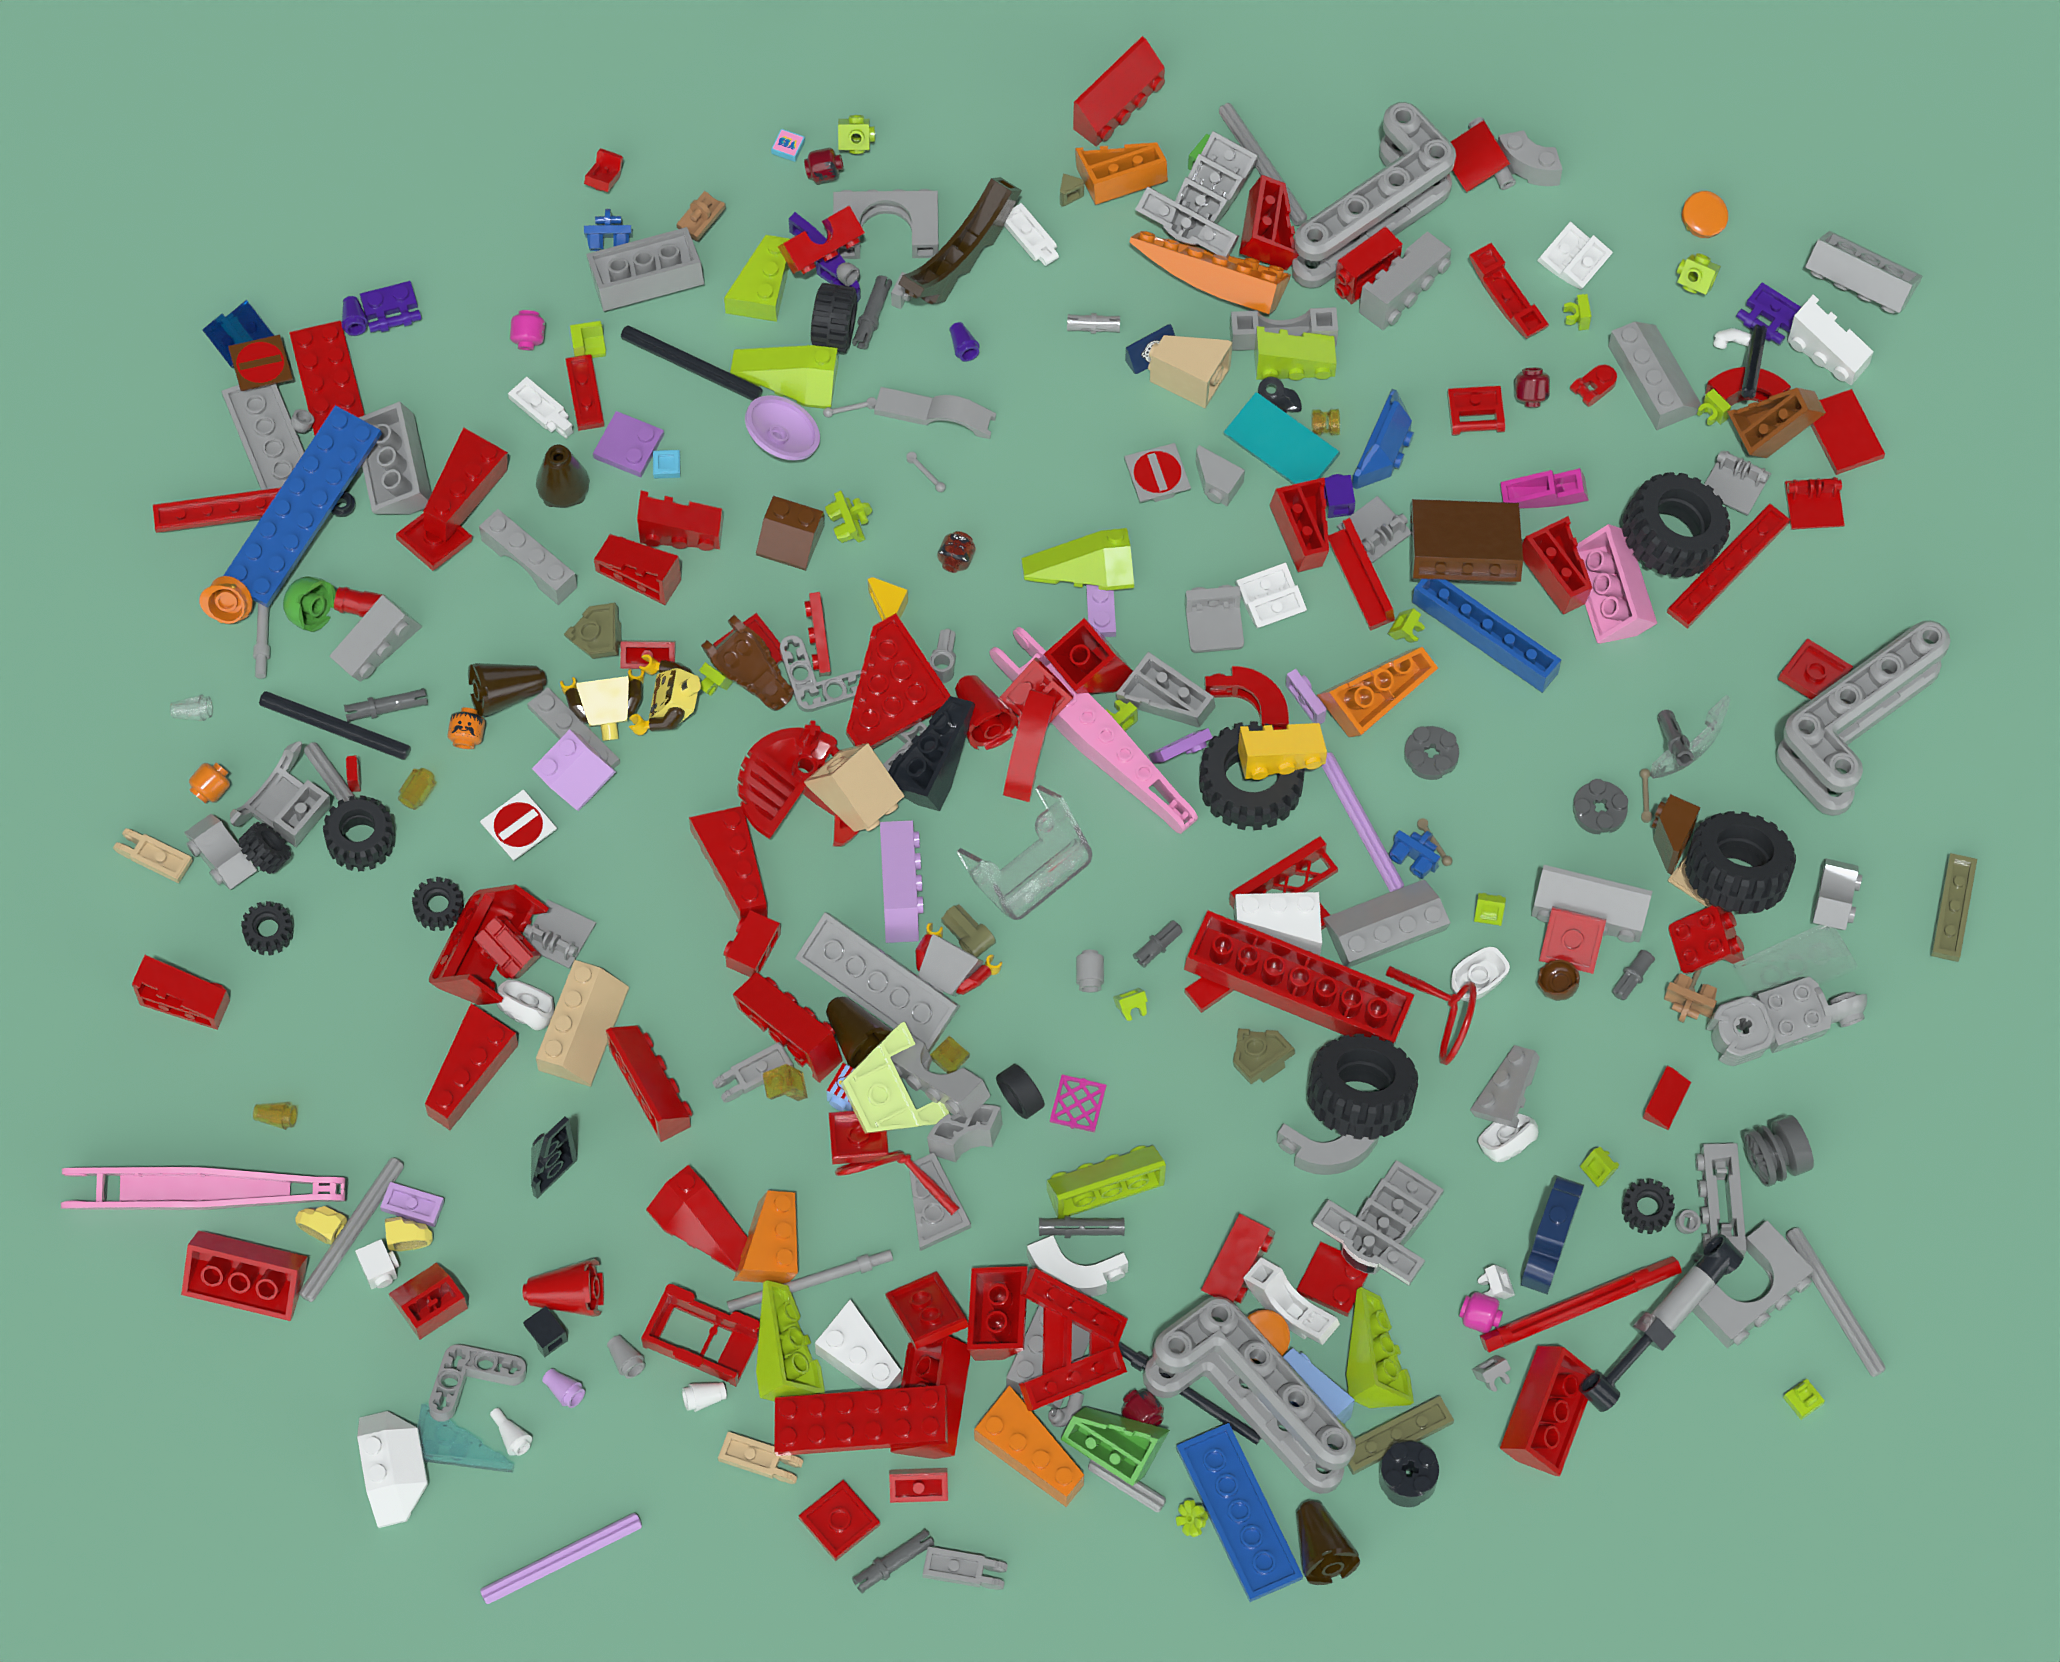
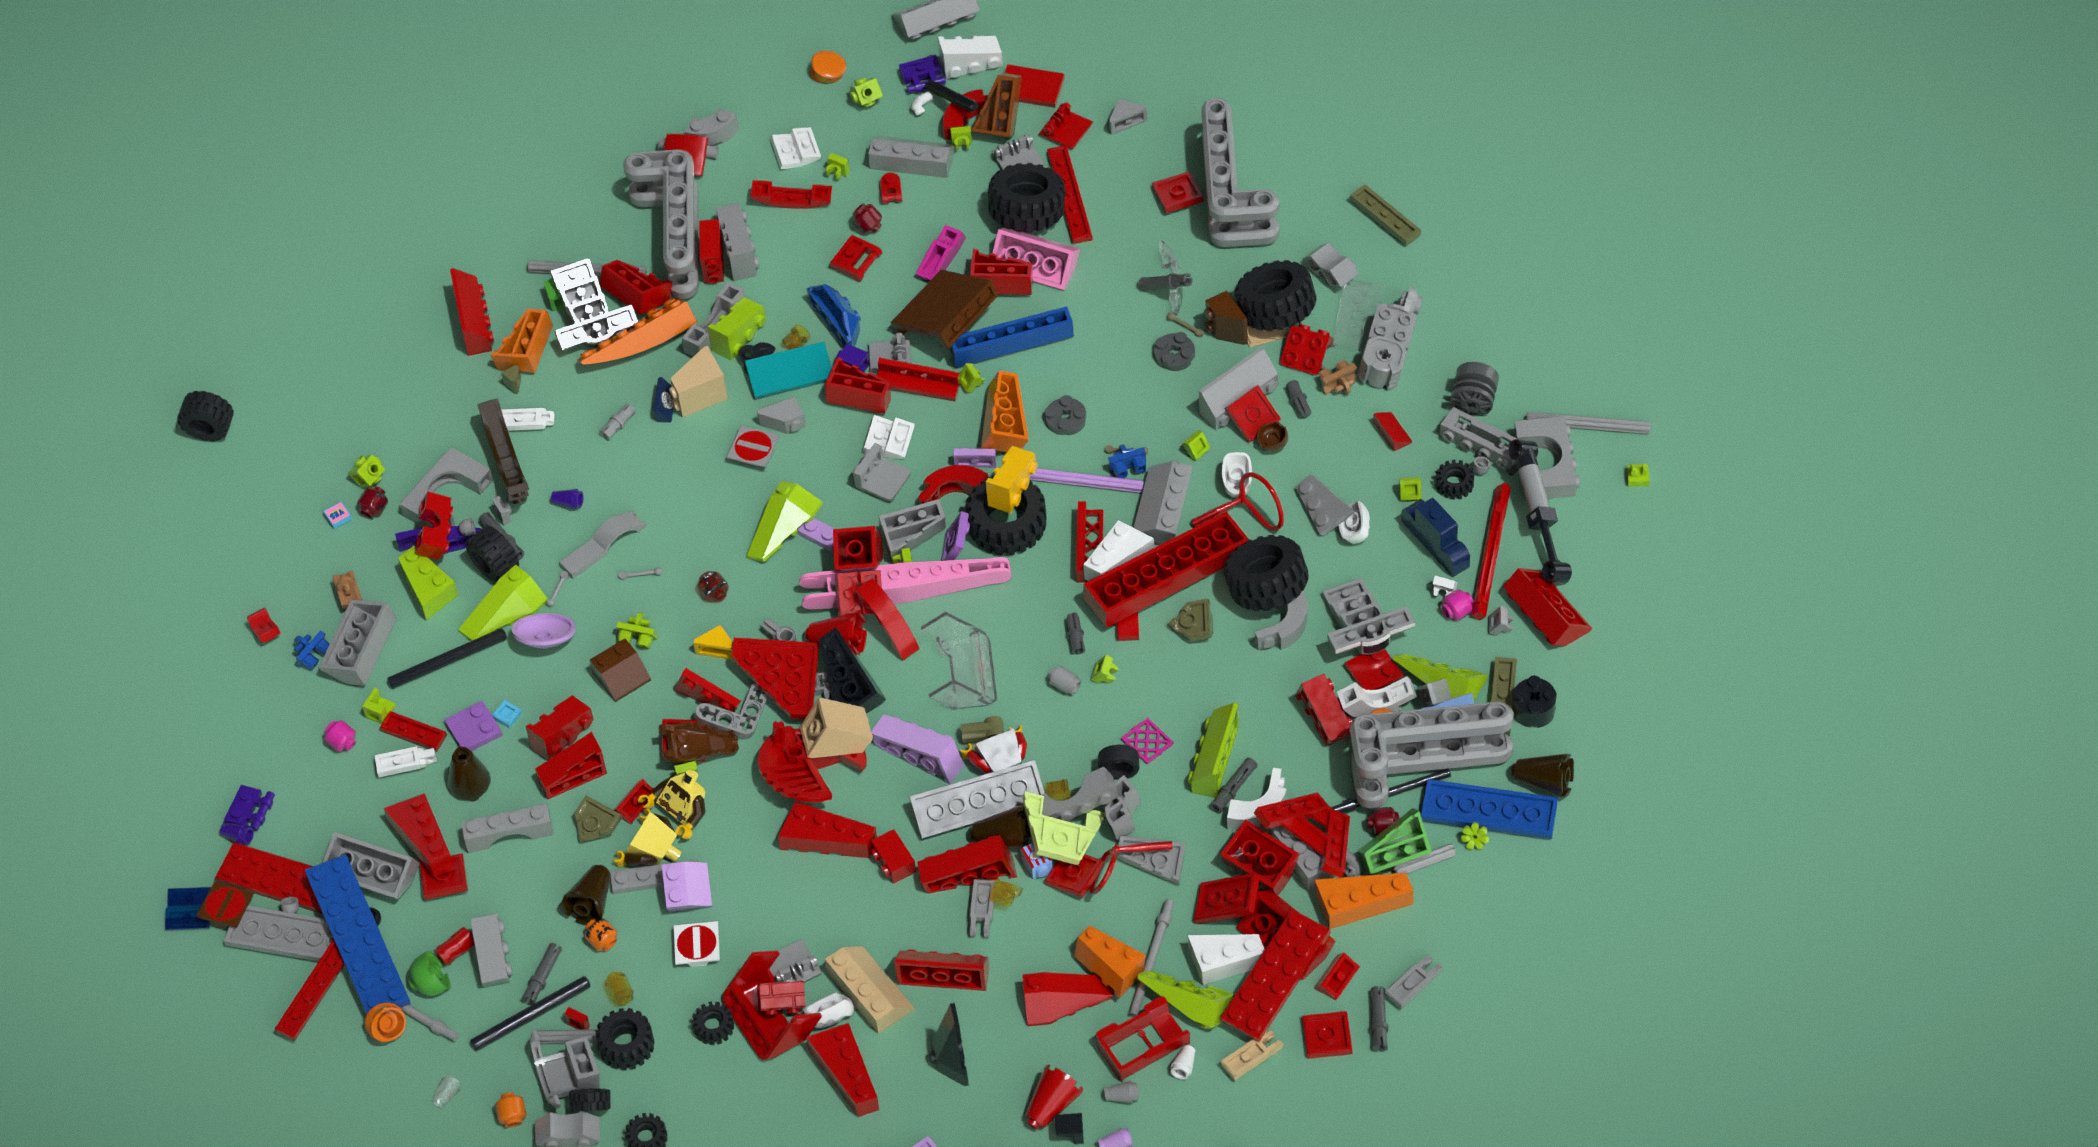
camera: 50 degrees left, 10 degrees down
none -> light grey slope [1109,99,1147,135]
none -> light grey slope [1417,679,1452,707]

